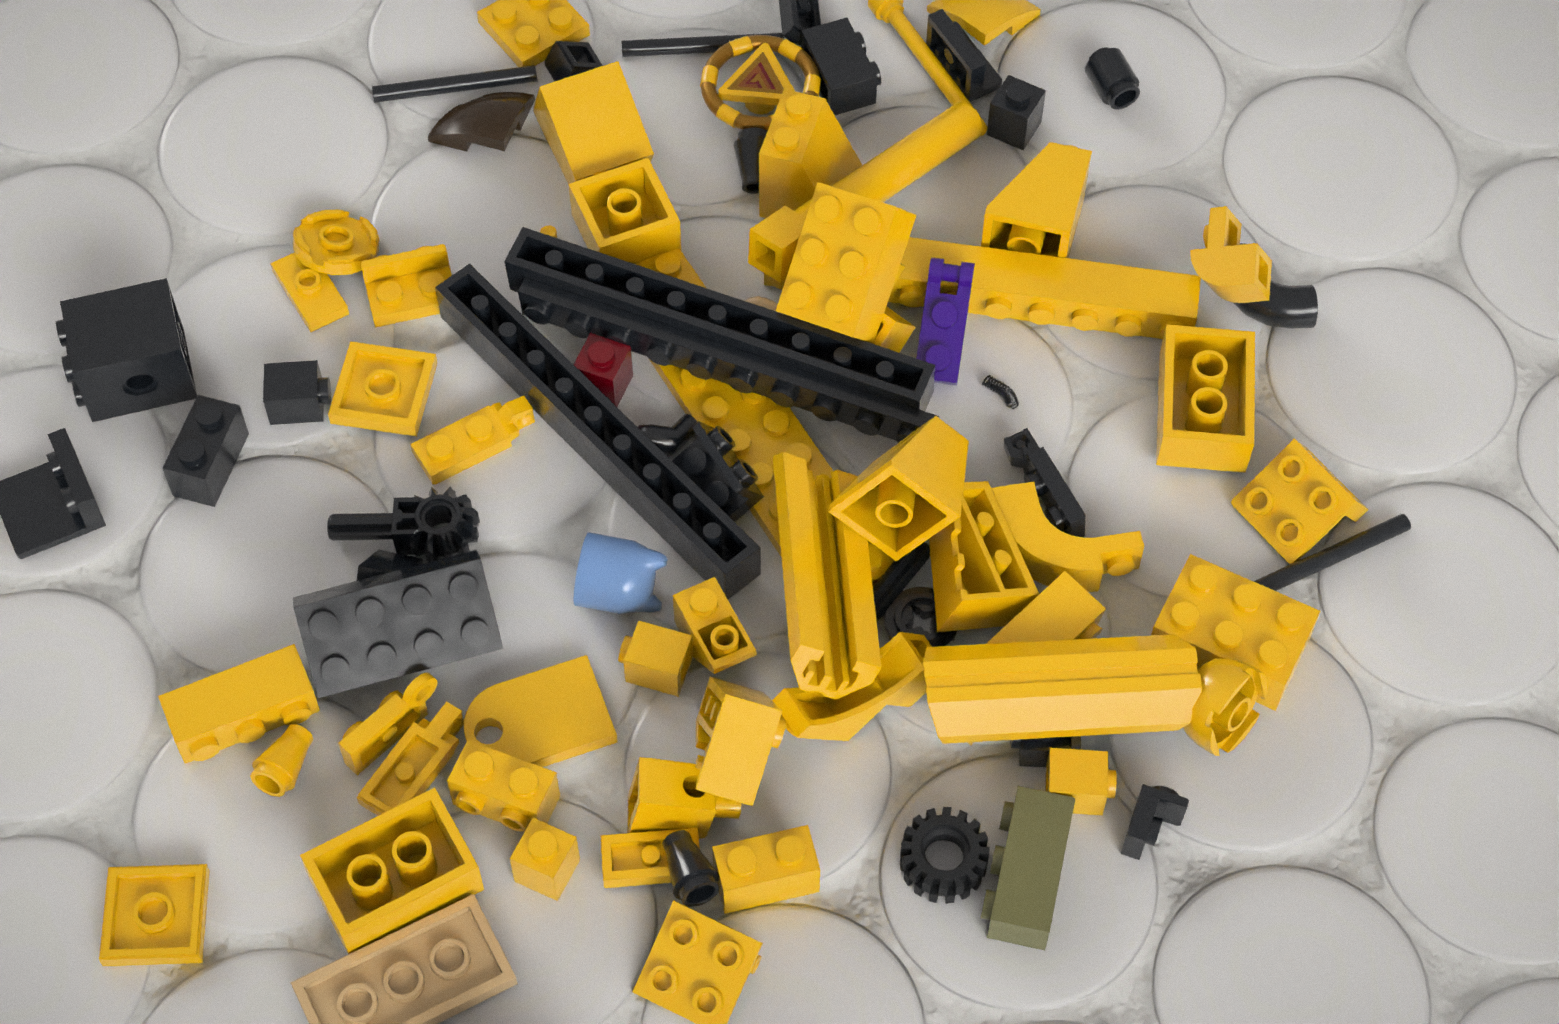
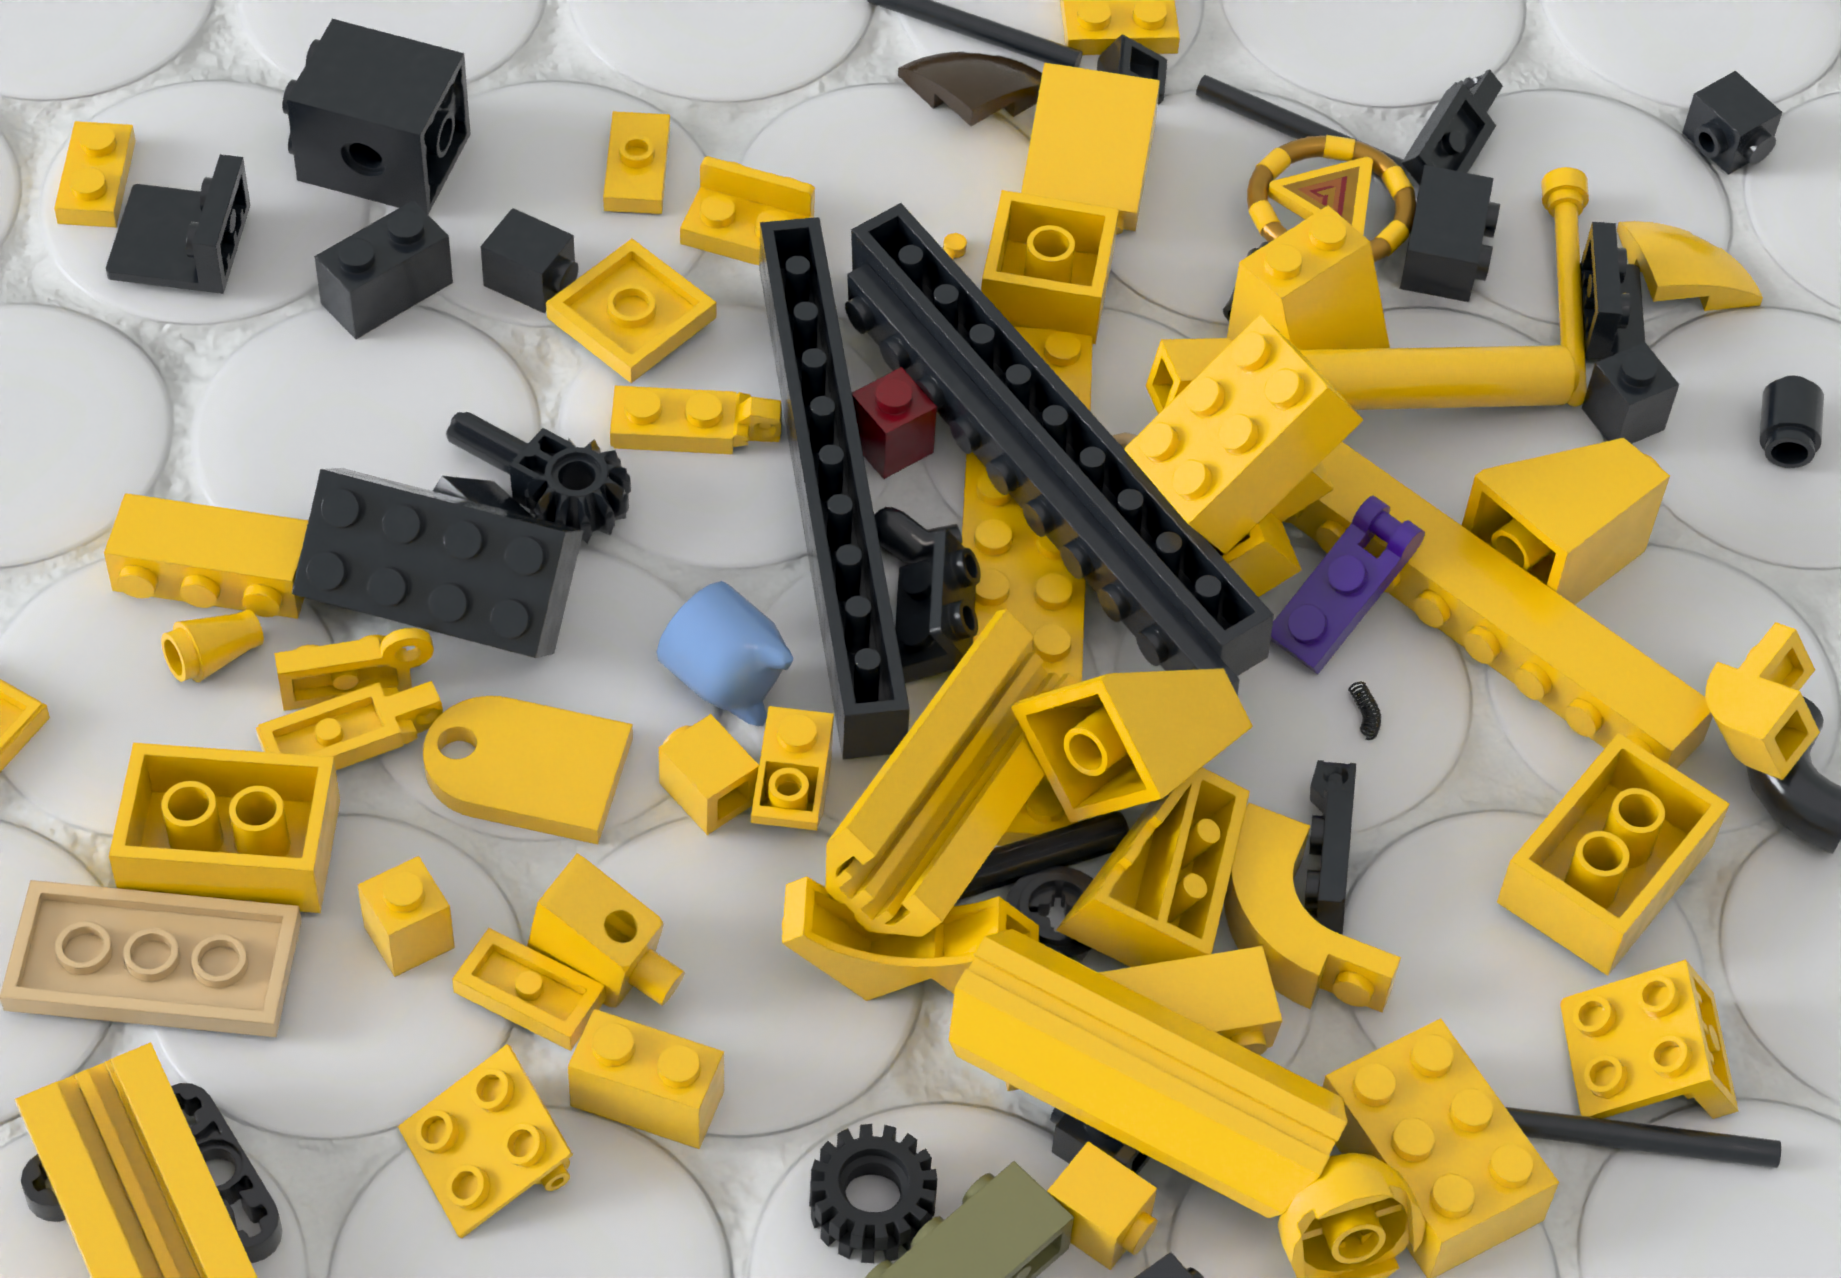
camera: 30 degrees right, 5 degrees down
yellow tile [292,209,380,275] -> none
yellow brick [447,740,560,832] -> none
black cone [662,830,719,907] -> none
yellow wedge [696,676,786,806] -> none

